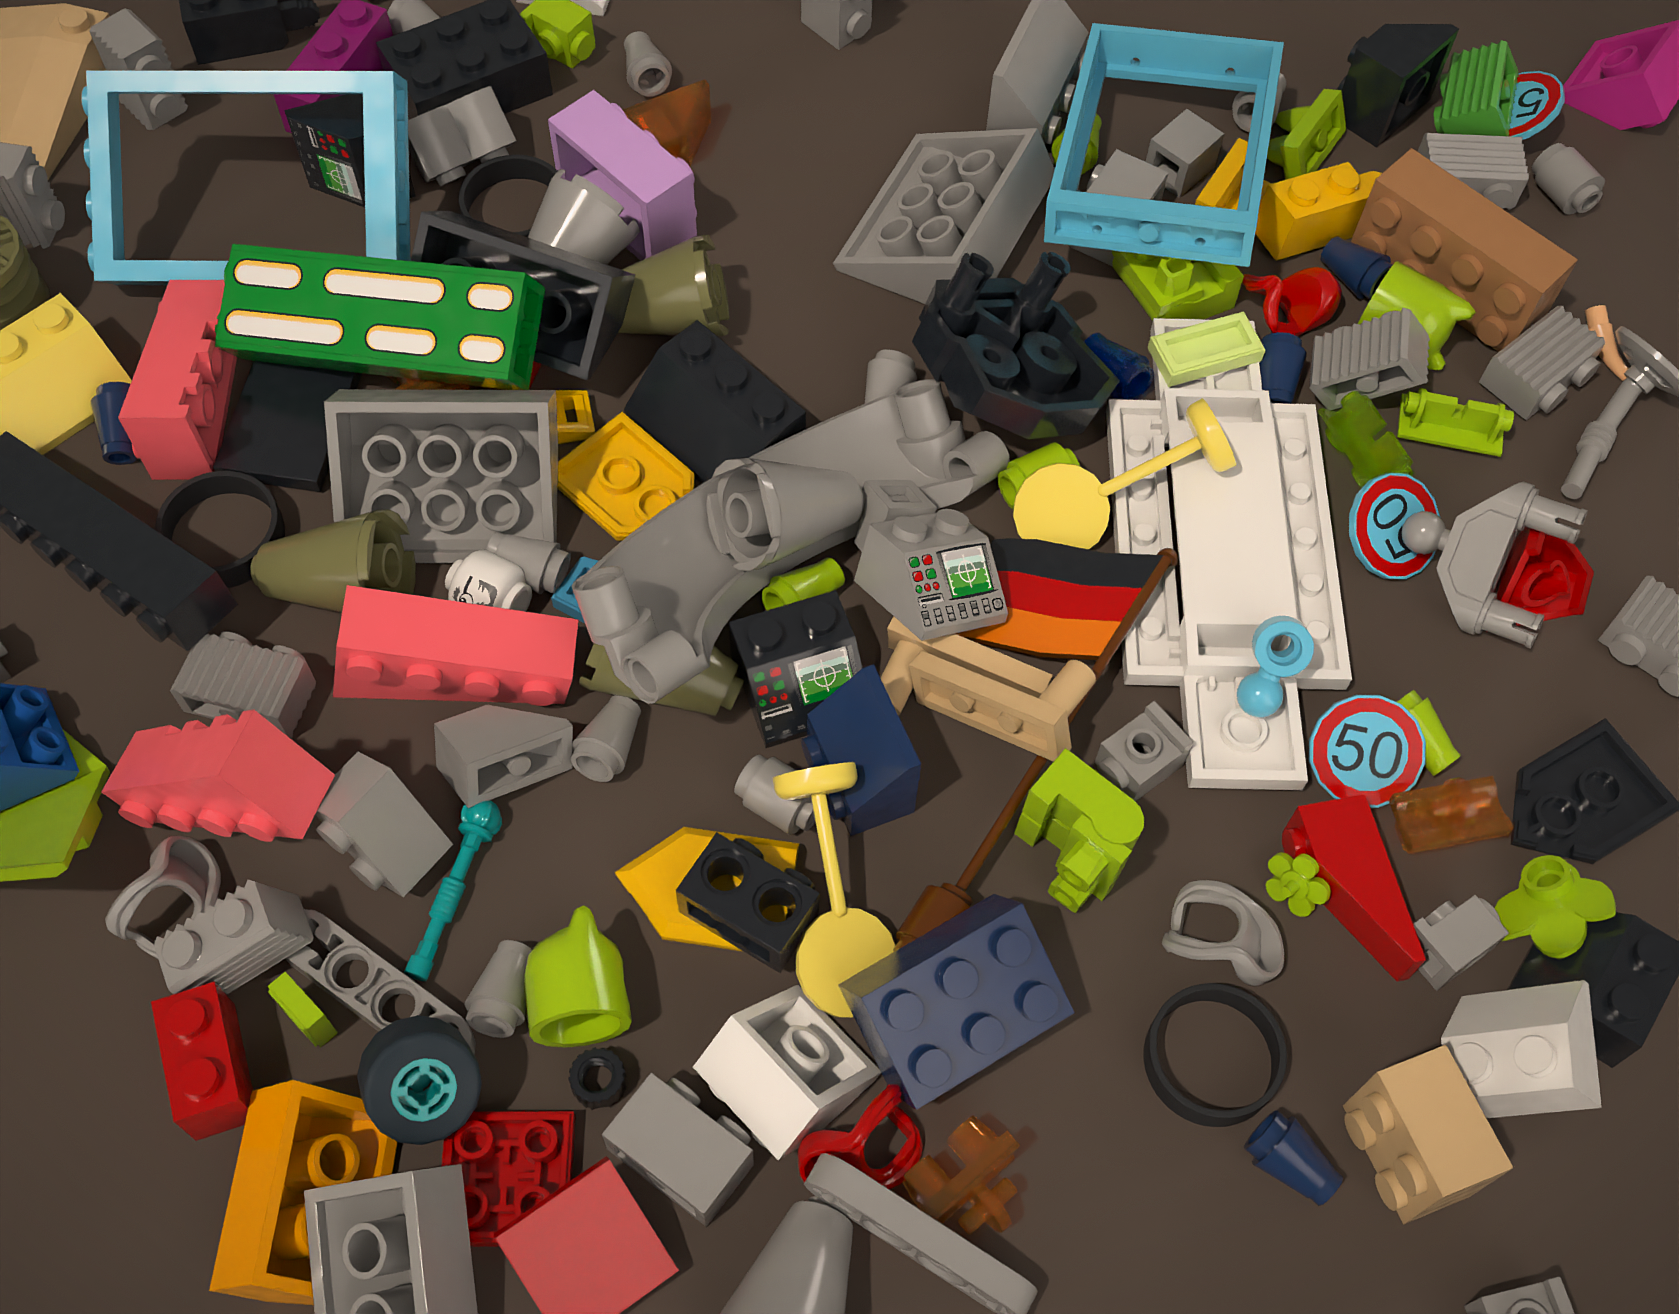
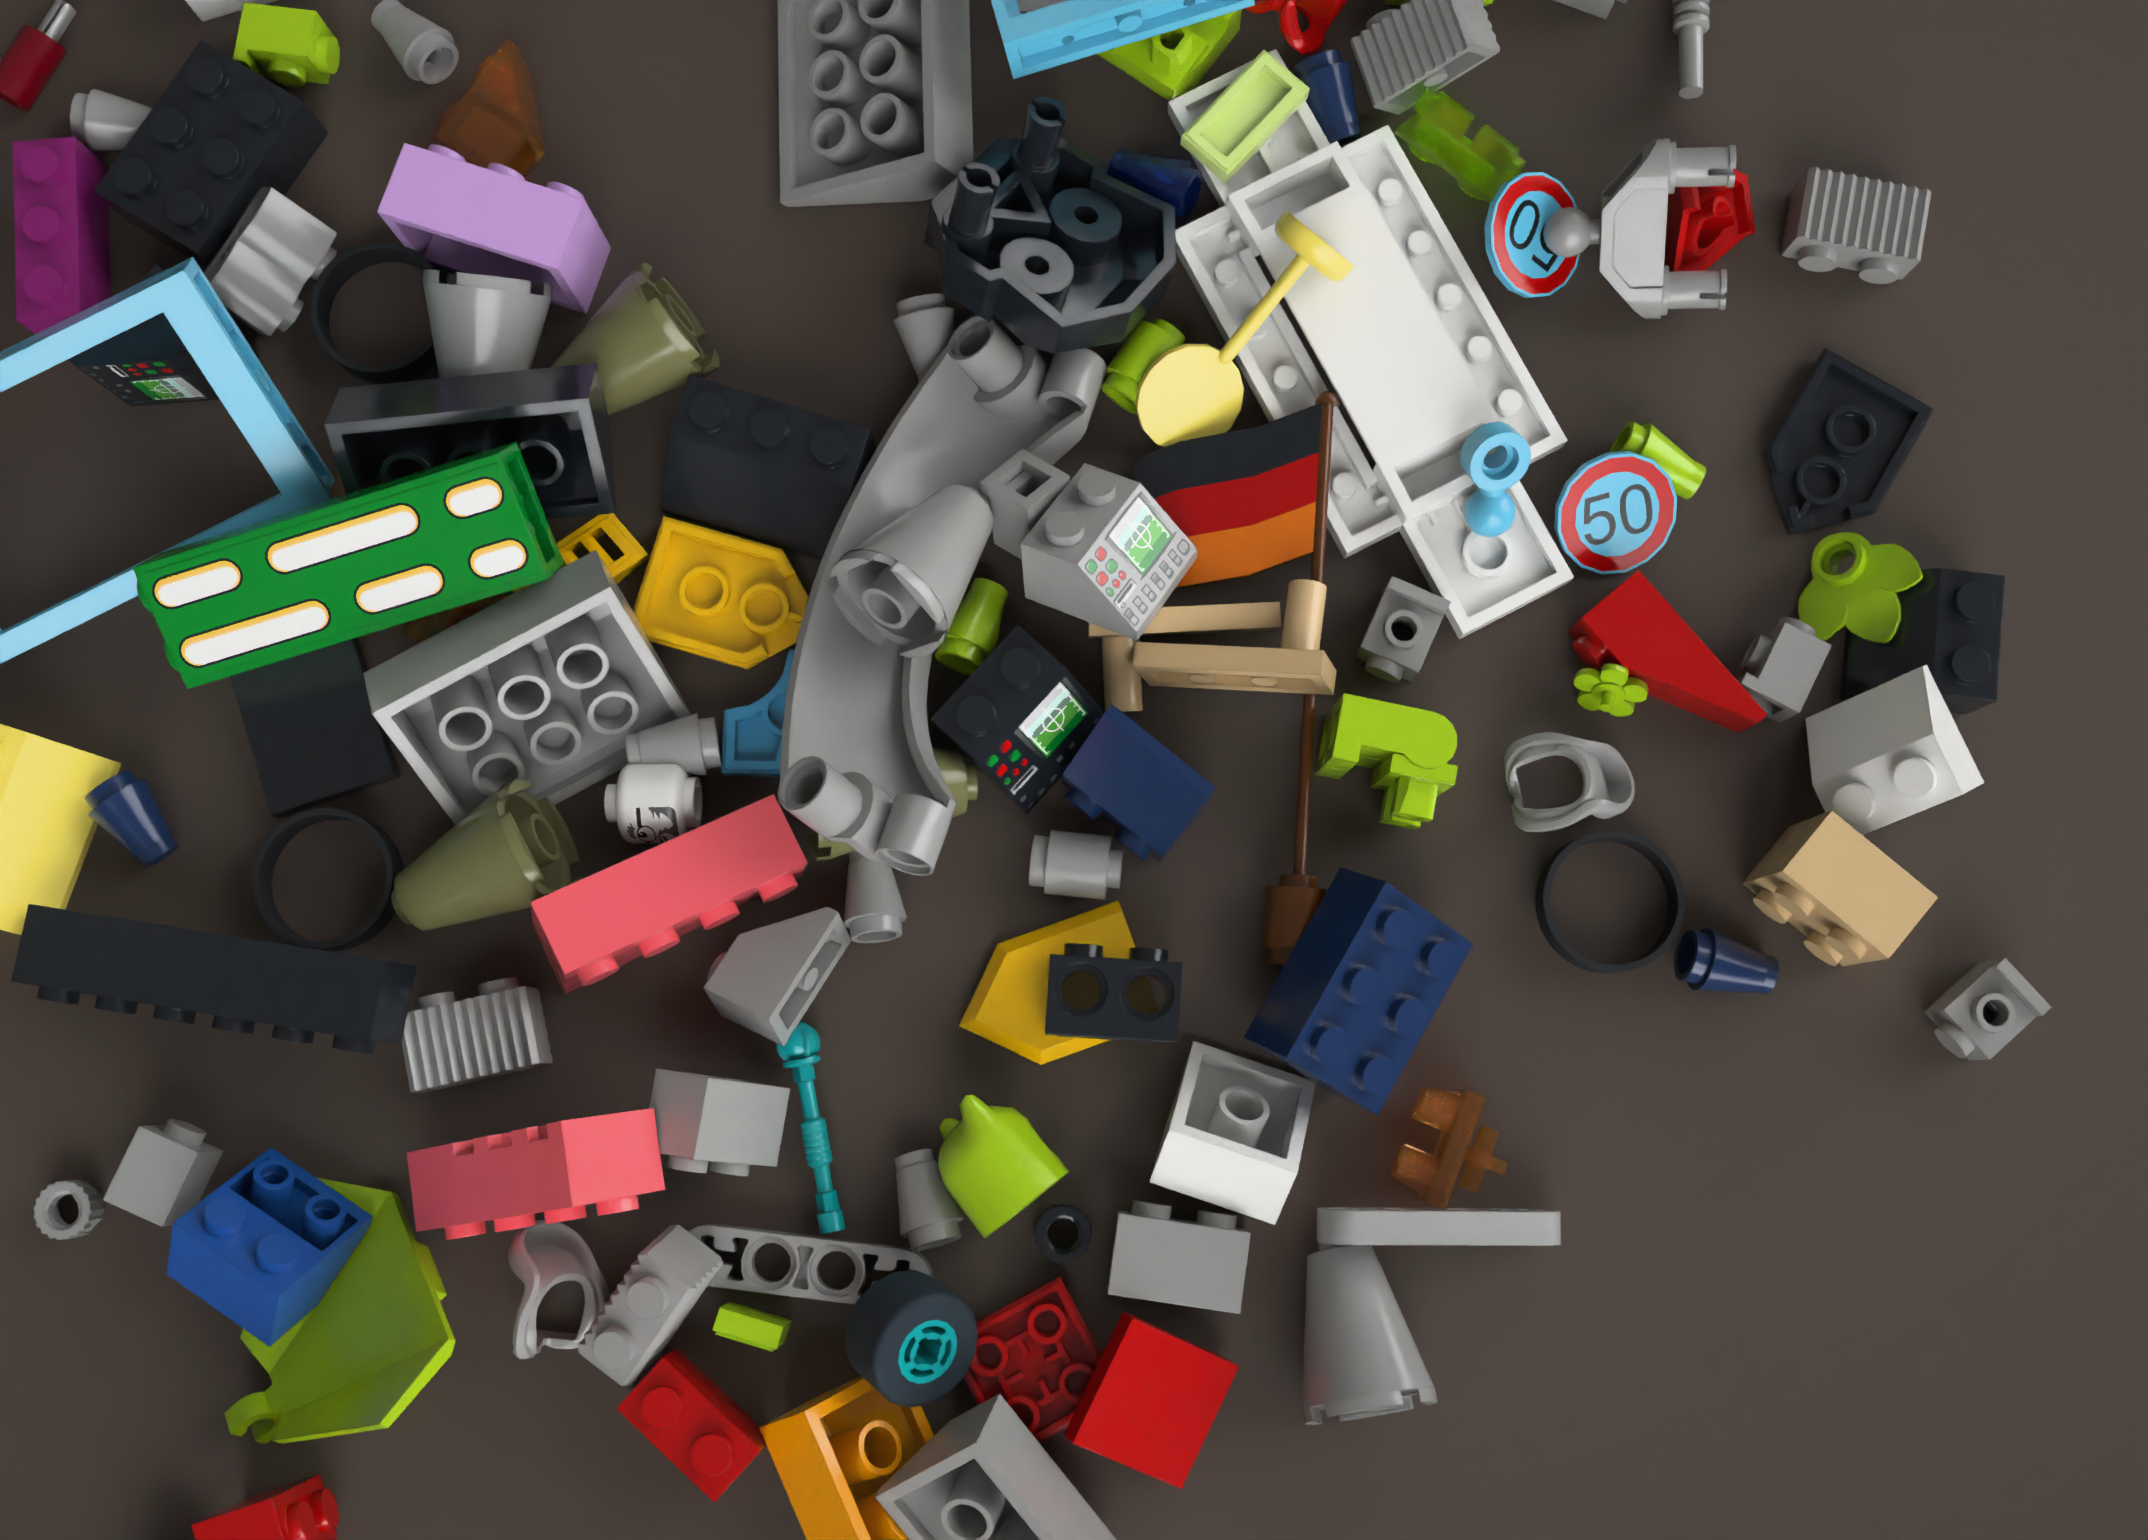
camera: 25 degrees left, 20 degrees up
coral wedge [118,280,237,480] -> none
light yellow piece [772,762,895,1017] -> none
red piece [798,1084,923,1189] -> none
clear orange hips [1389,776,1514,854] -> none
lime hinge [1397,388,1514,457] -> none

